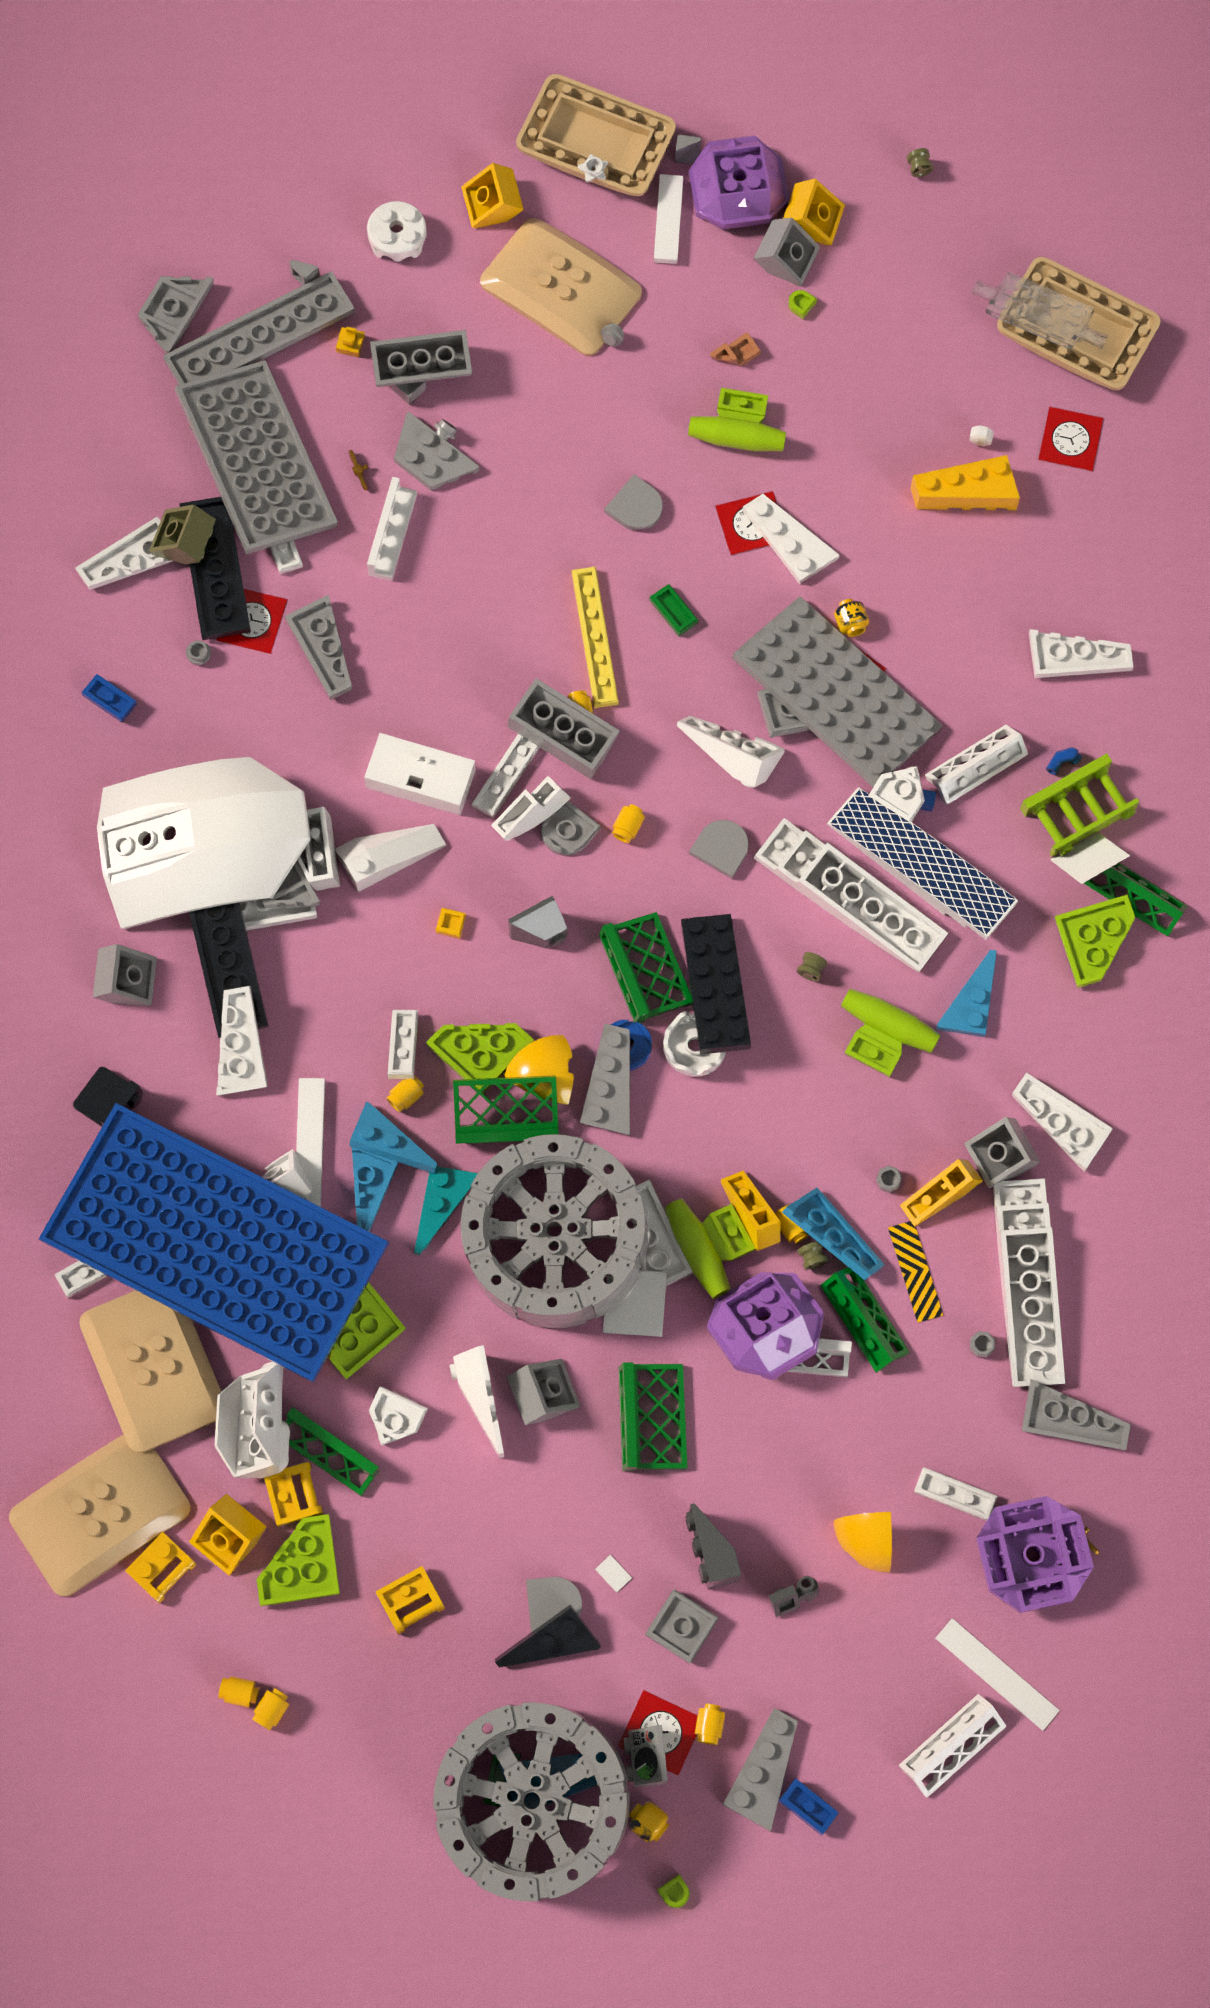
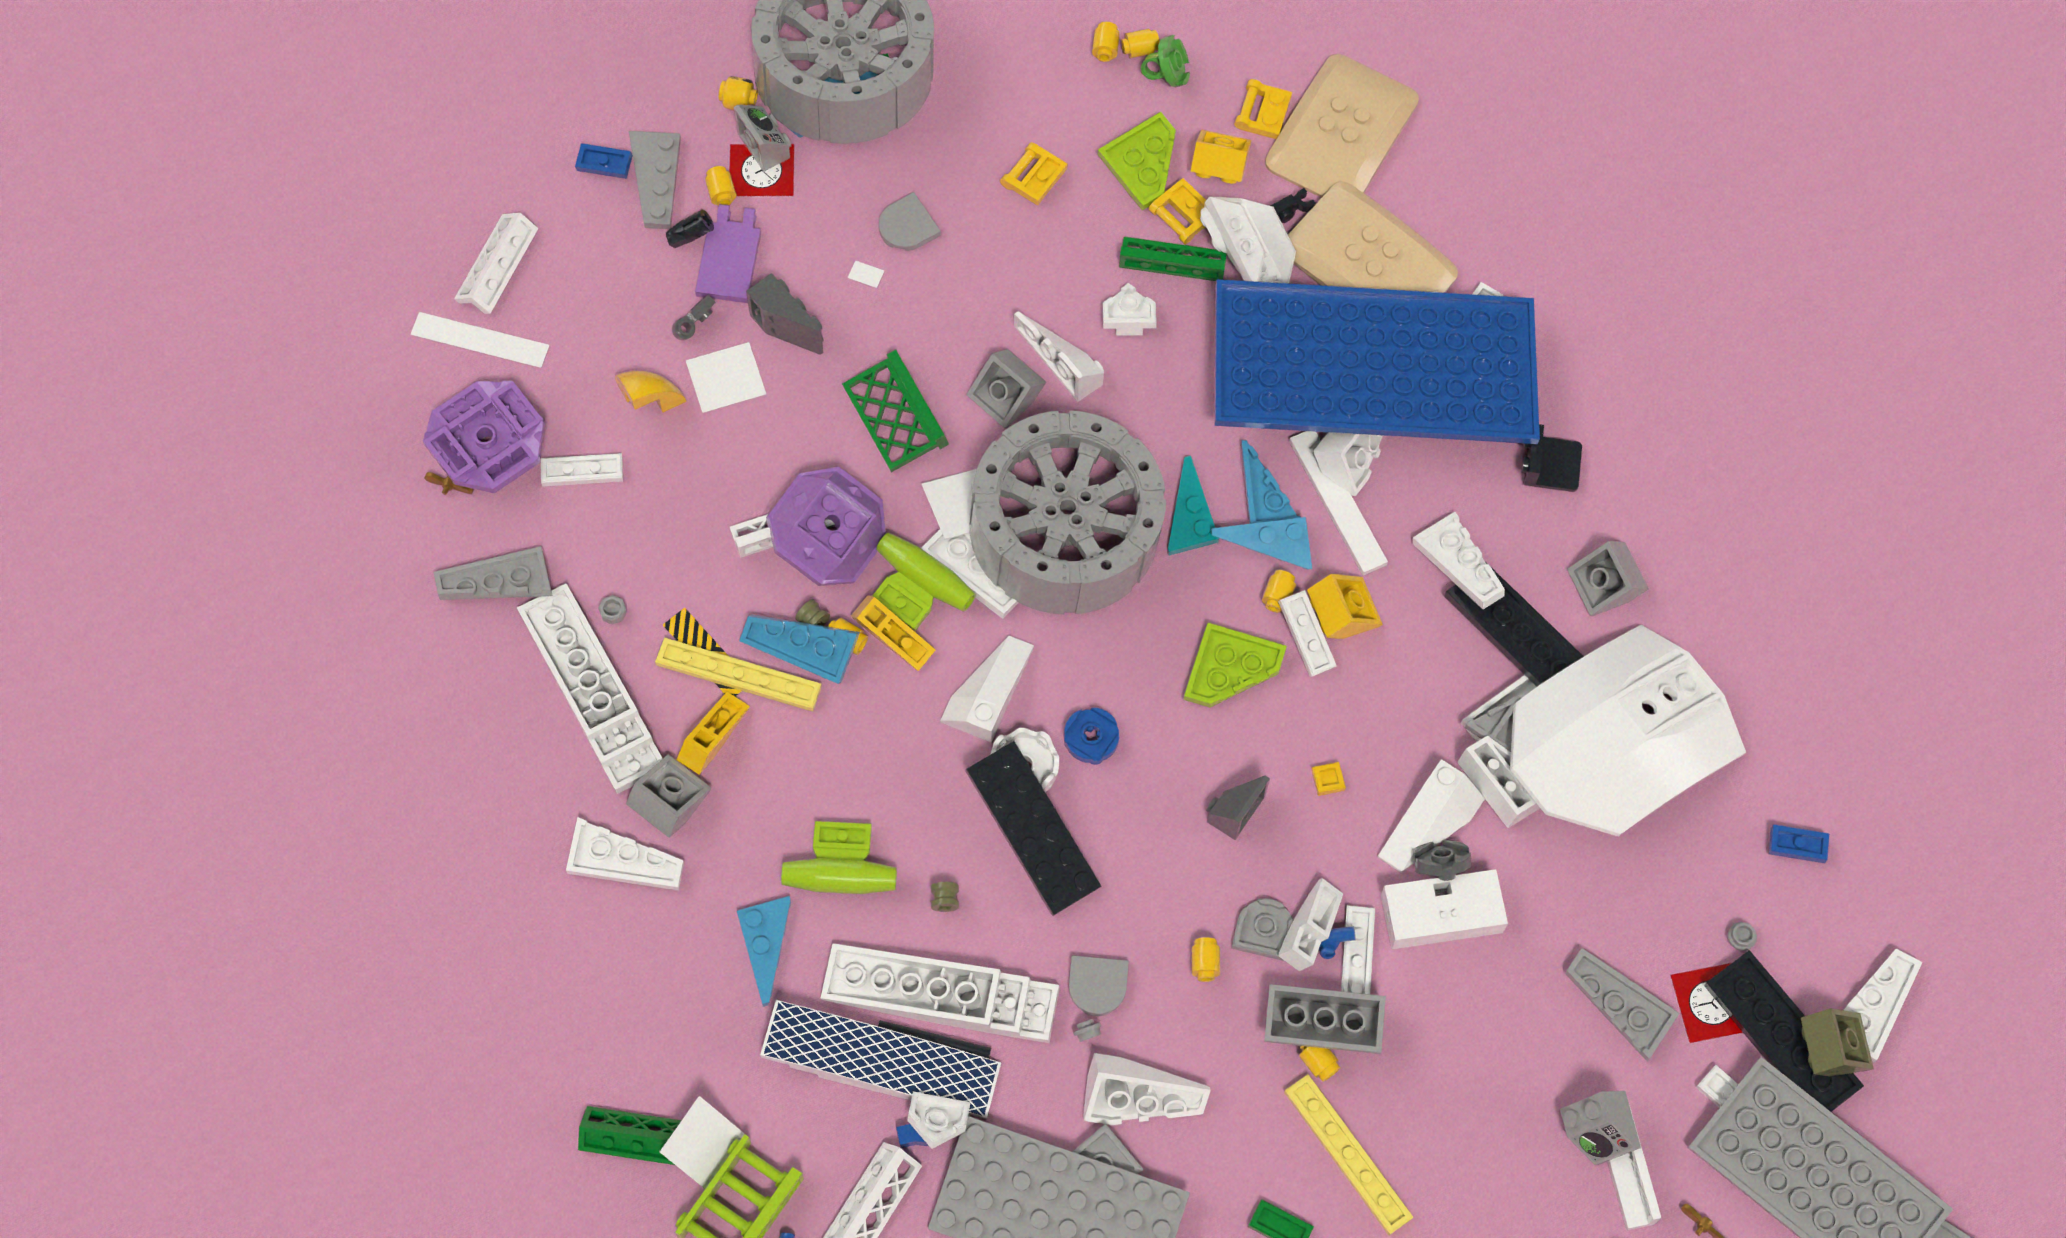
camera: 155 degrees right, 5 degrees down
lime plate [328,1282,406,1380] -> none
green fence [453,1075,559,1144] -> none
black wing [495,1604,601,1668] -> none
yellow brick [504,1035,574,1105] -> none
light grey wing [580,1024,630,1135] -> none
green fence [599,912,693,1023] -> none
light grey plate [645,1589,719,1664] -> none
lime tile [657,1874,690,1908] -> none
green fence [820,1267,910,1373] -> none
light grey tile [876,1166,902,1193] -> none
lime plate [1055,894,1135,988] -> none
none -> light yellow tile [655,637,822,712]
none -> black hinge [666,209,714,248]
none -> white sticker [685,342,766,413]
none -> medium lavender tile [695,204,761,303]
none -> black bar [878,1020,992,1059]
none -> white wedge [940,636,1034,743]
none -> light grey plate [1073,1019,1101,1042]
none -> bright green tile [1141,35,1190,87]
none -> black plate [1270,188,1316,223]
none -> yellow slope [1307,574,1383,639]
none -> blue arm [1319,926,1356,959]
none -> dark grey plate [1415,840,1472,881]
none -> light grey slope [1560,1091,1641,1165]

